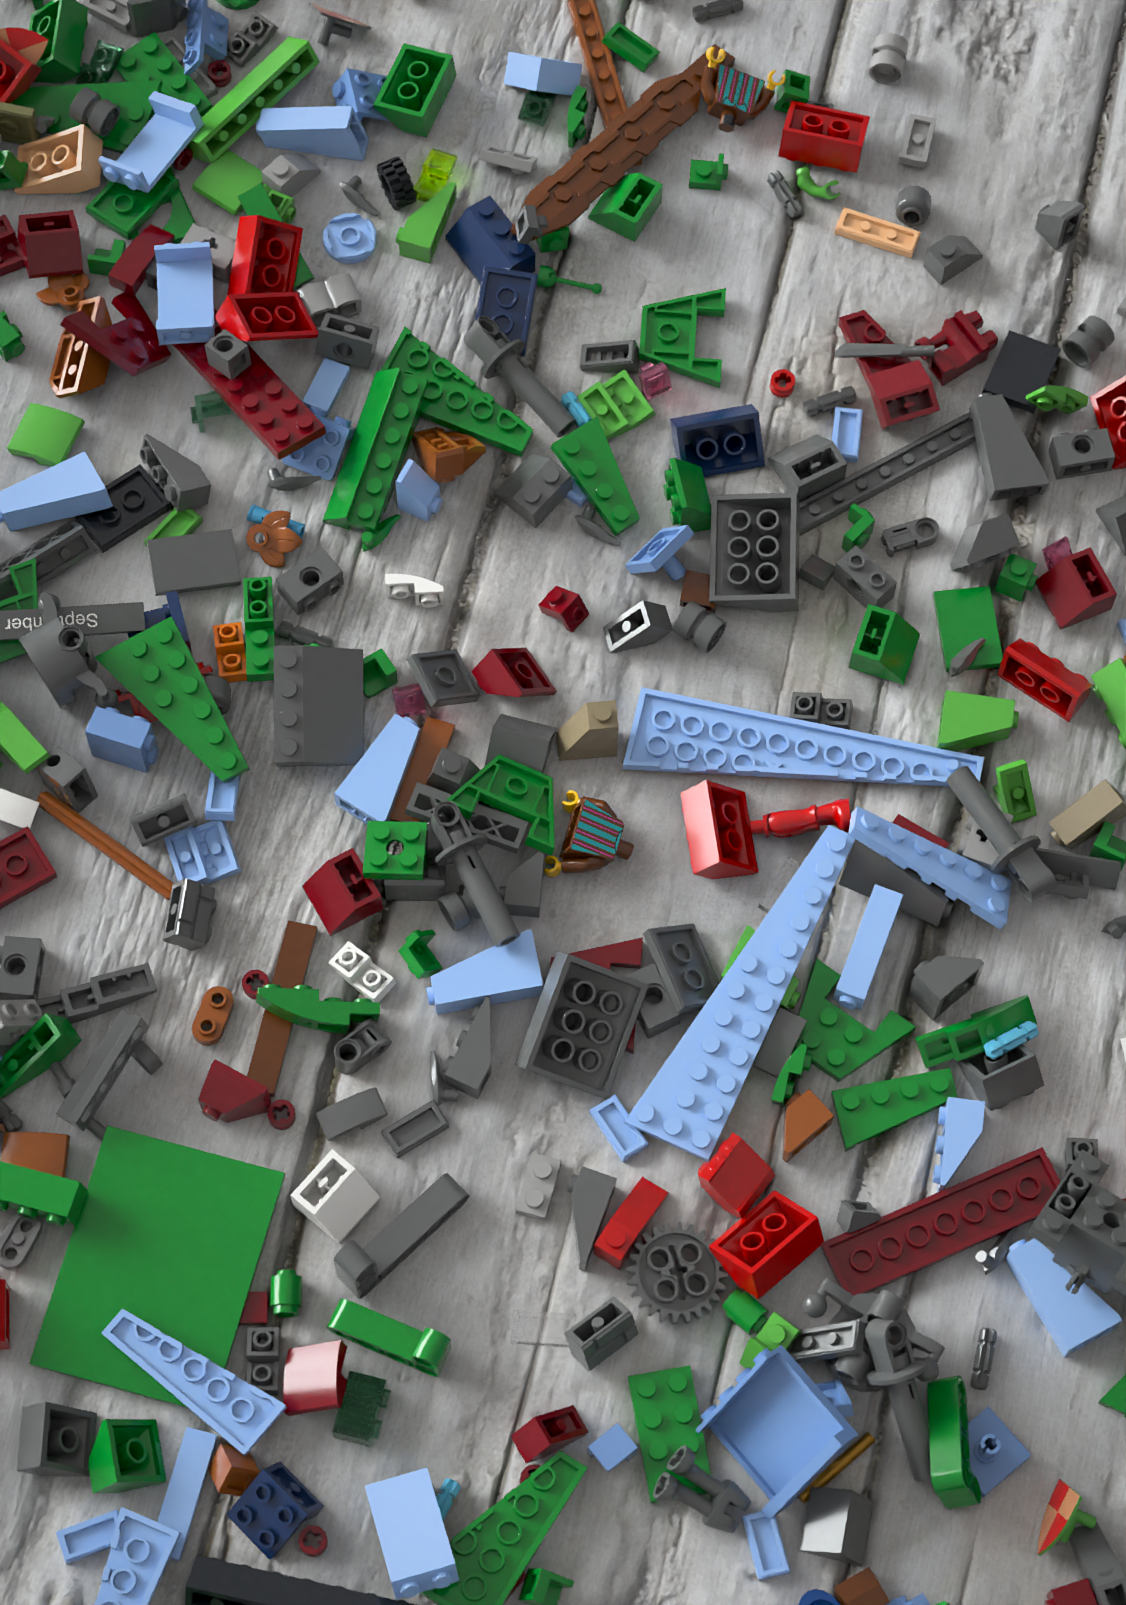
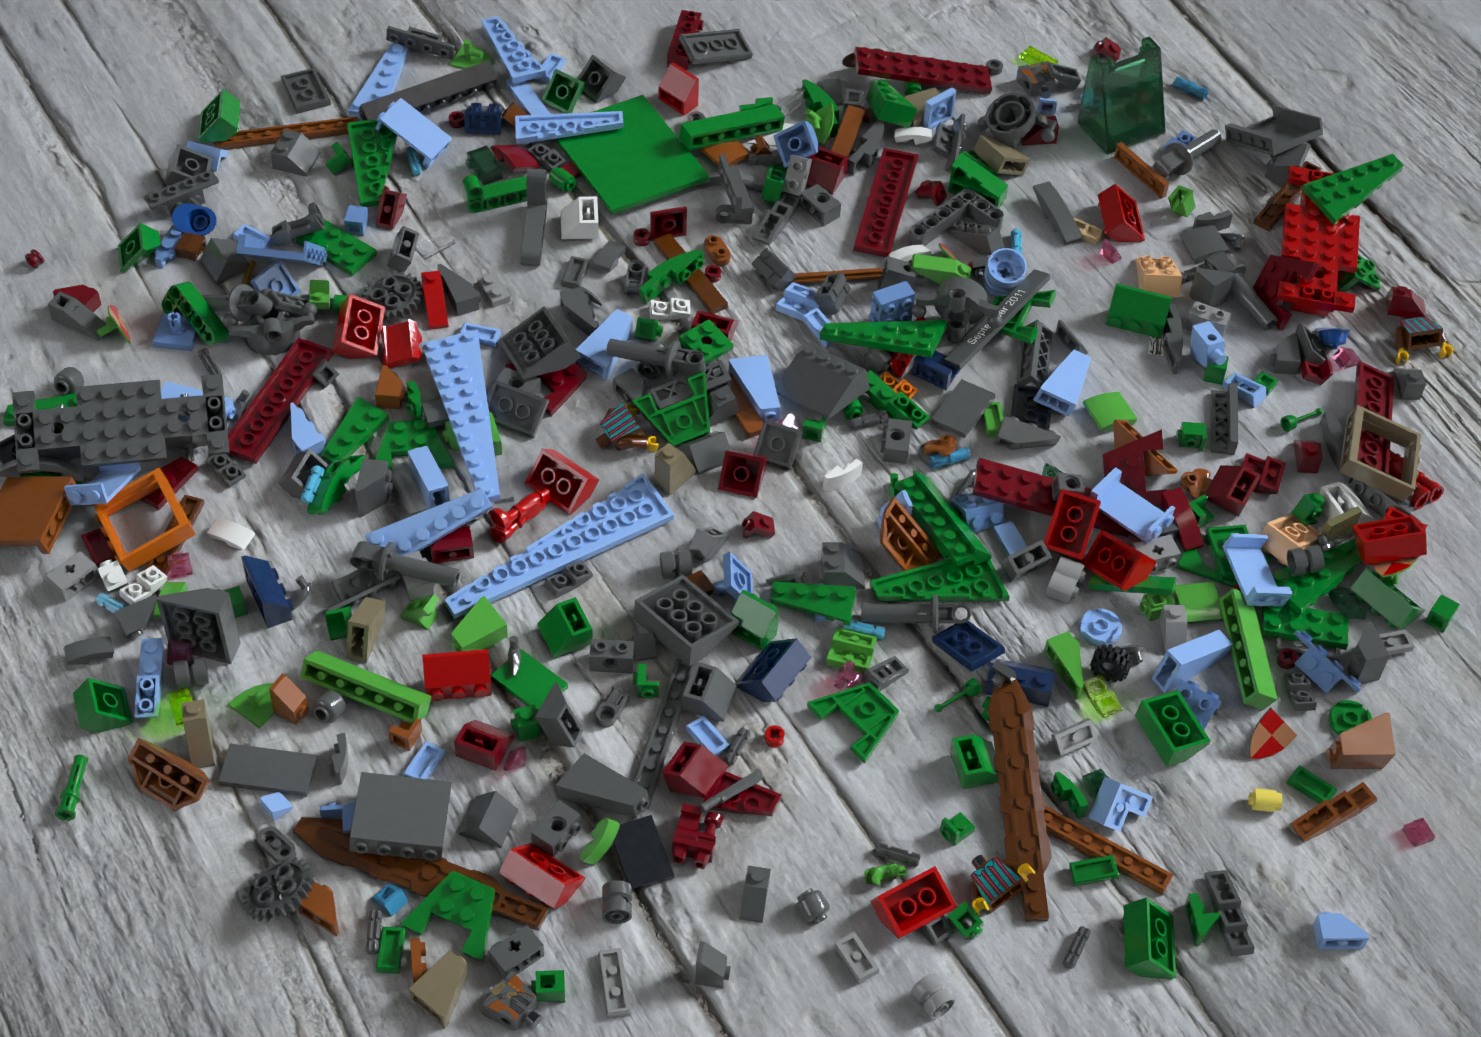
camera: 135 degrees right, 15 degrees down
light nougat tile [835,207,921,258] -> none

